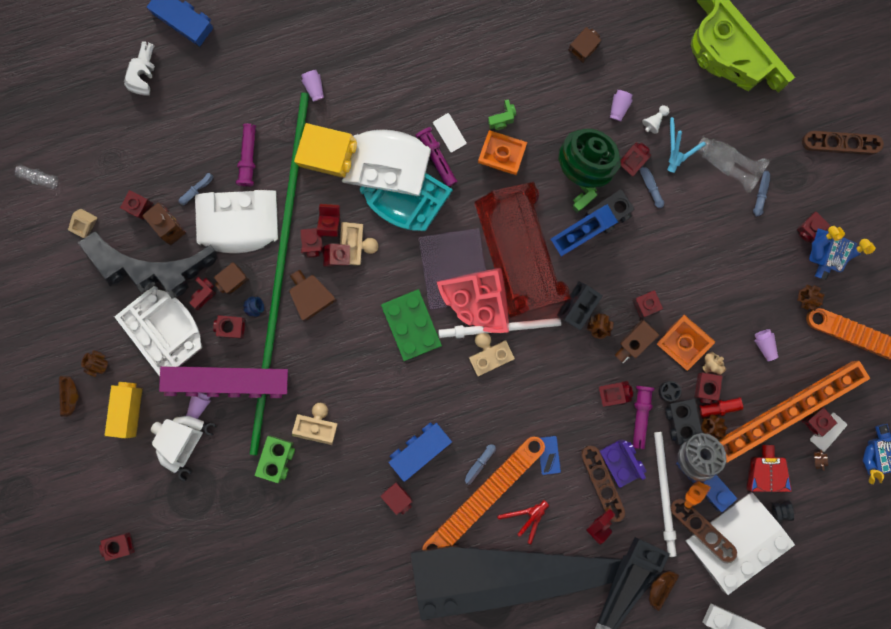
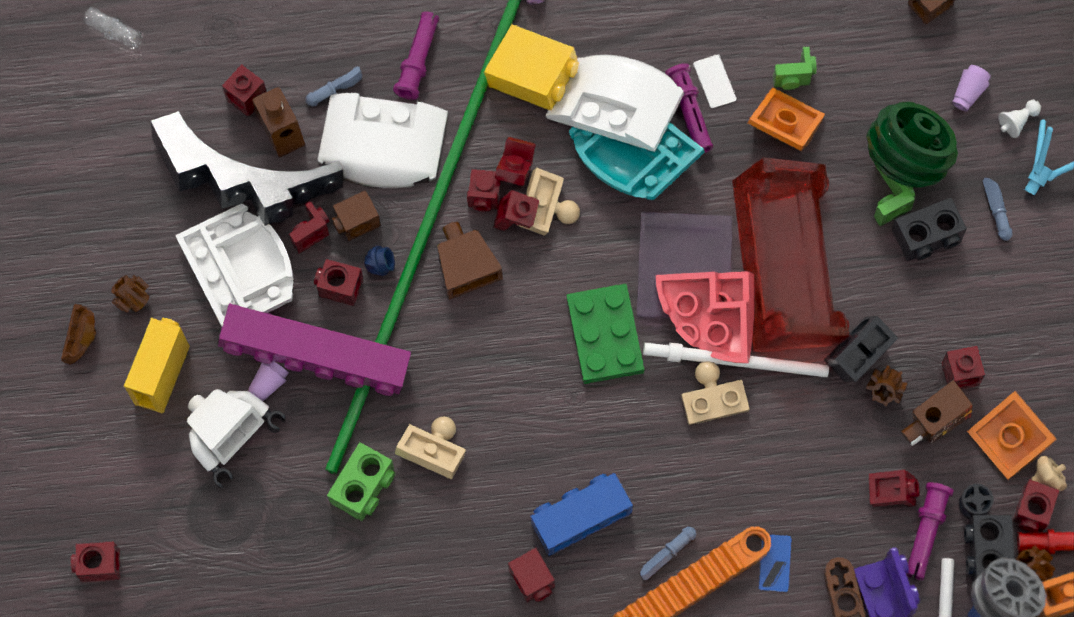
camera: 10 degrees right, 15 degrees down
tan slope [68,209,97,238] -> none
blue brick [551,204,618,256] -> none
dark red bracket [620,142,651,176] -> none

